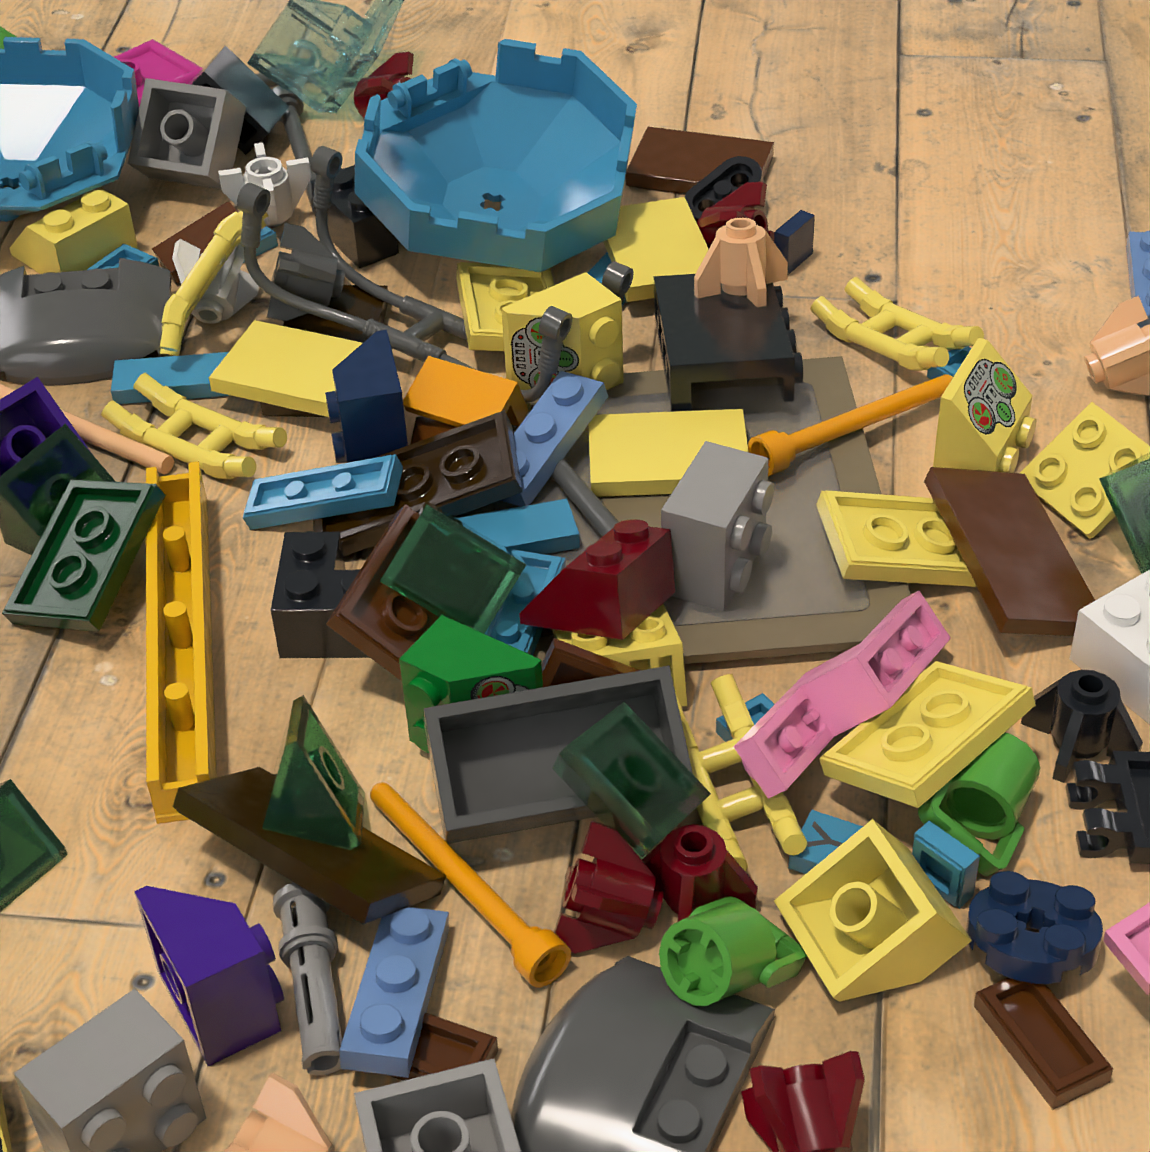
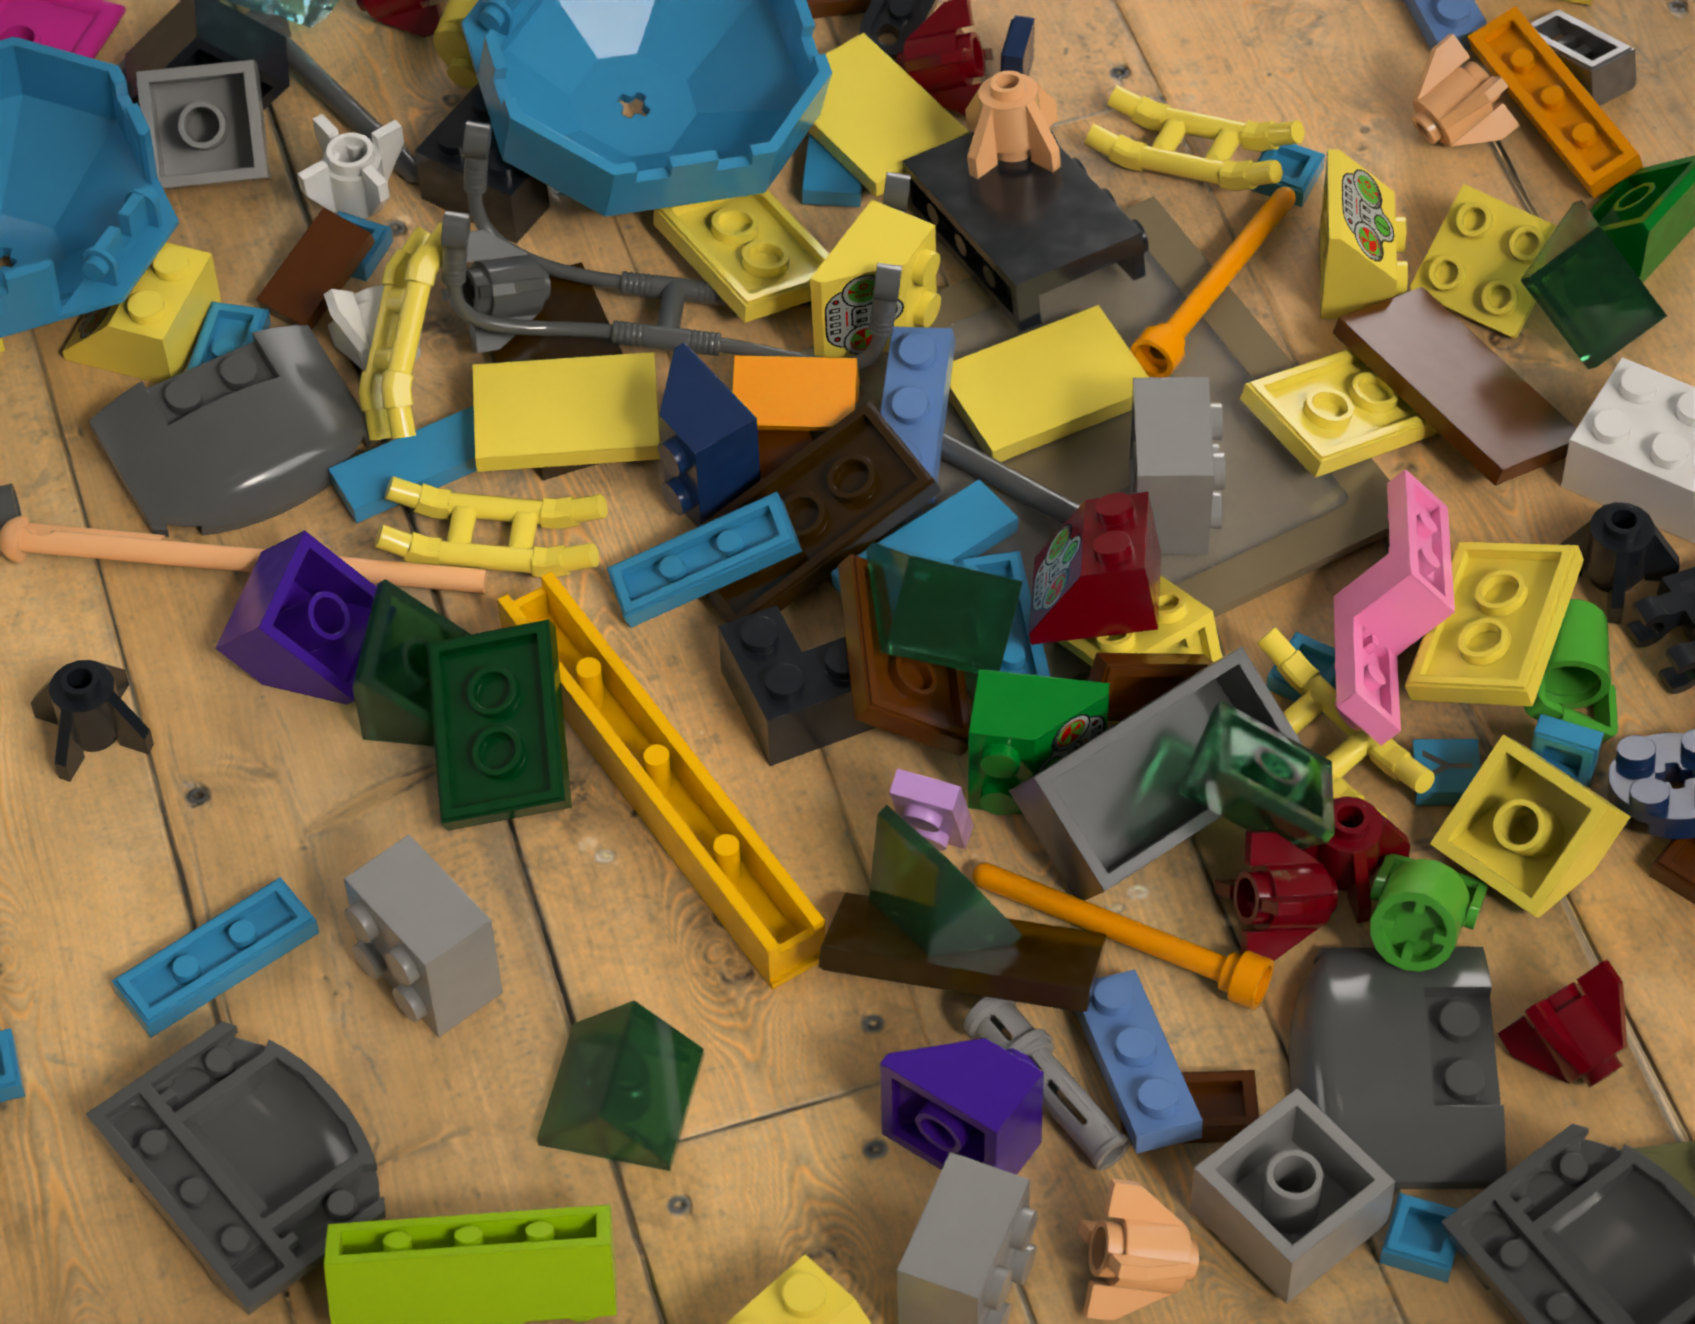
camera: 25 degrees left, 10 degrees up
none -> lavender plate [889,768,974,851]

